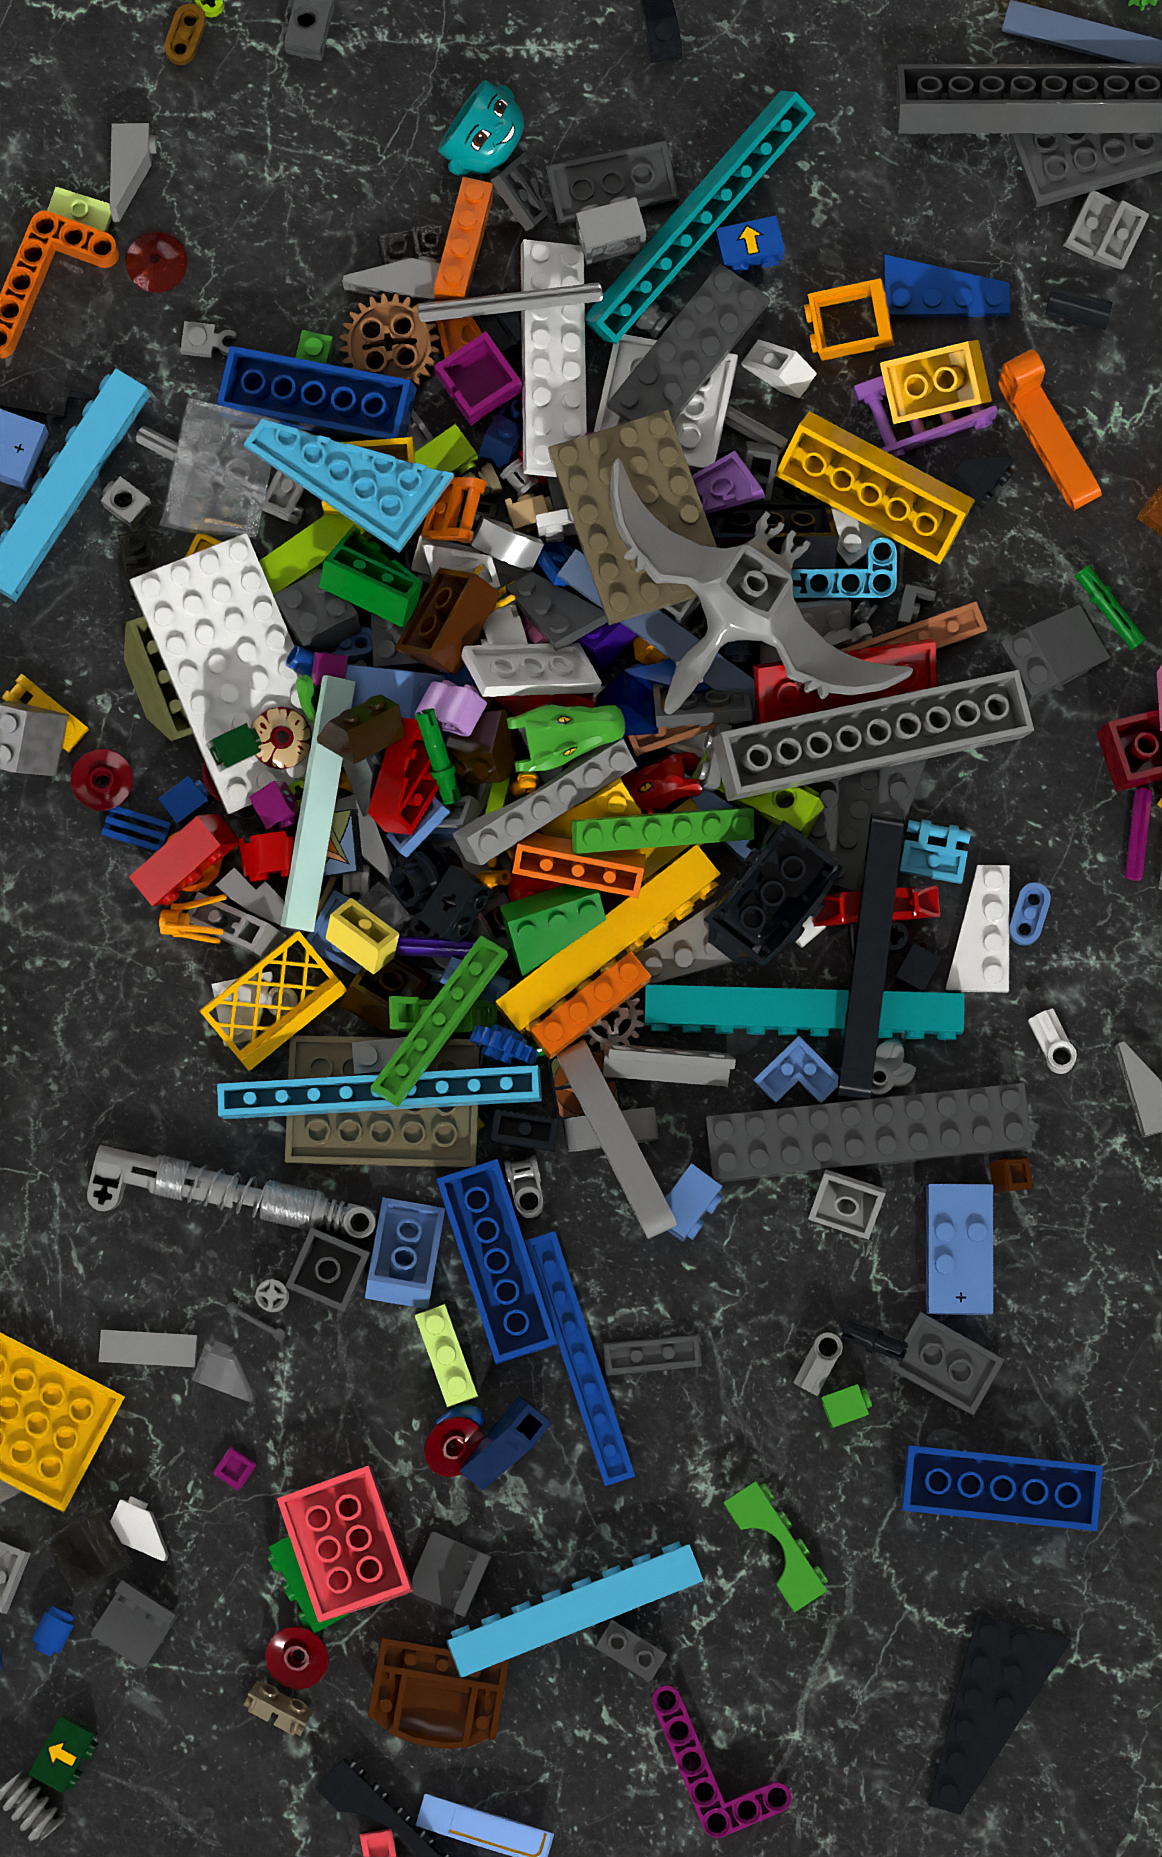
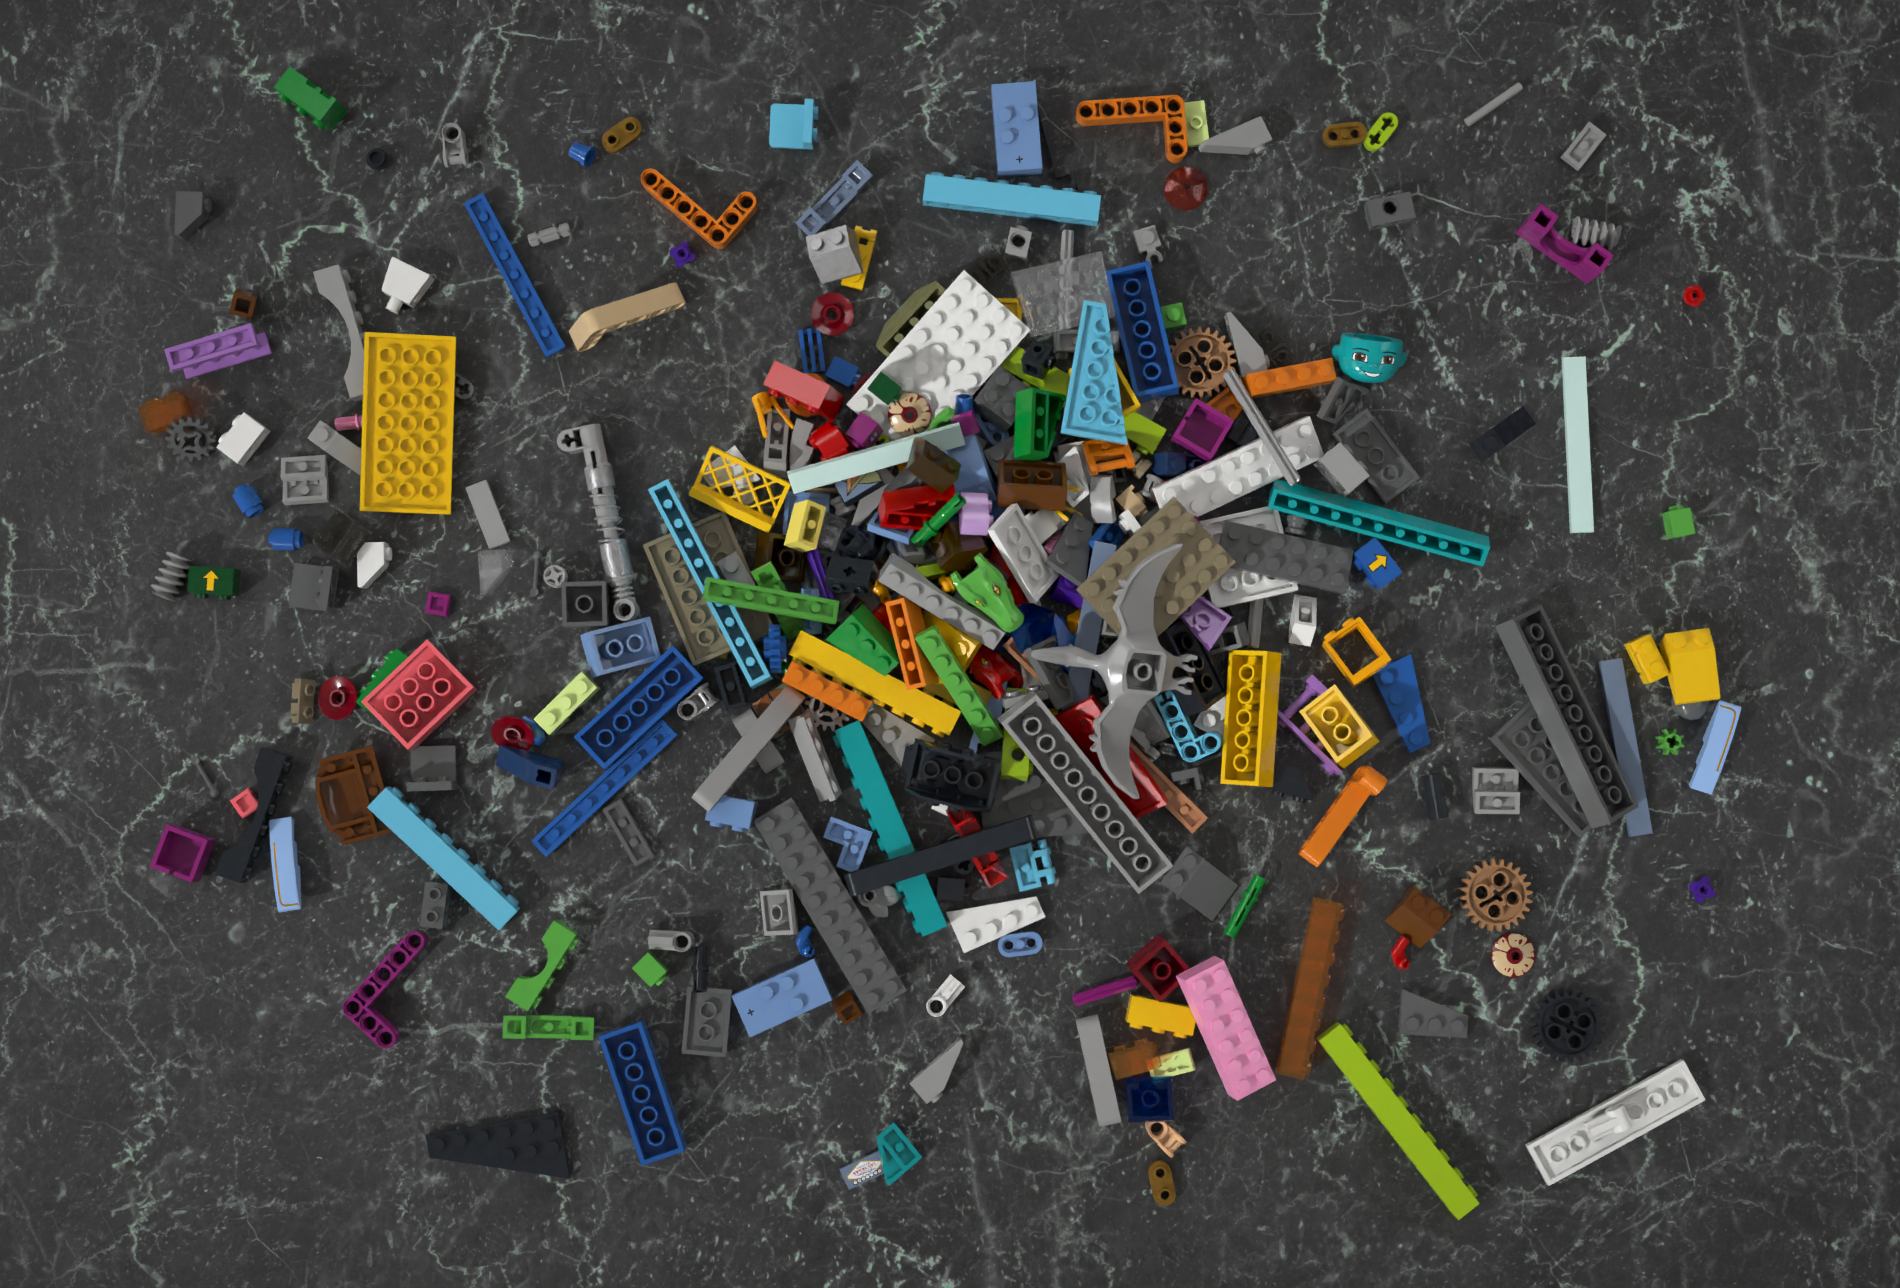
camera: 60 degrees right, 5 degrees up
none -> bright green slope [503,1015,594,1040]
none -> blue arm [796,923,815,958]
none -> black brick [1021,340,1056,380]

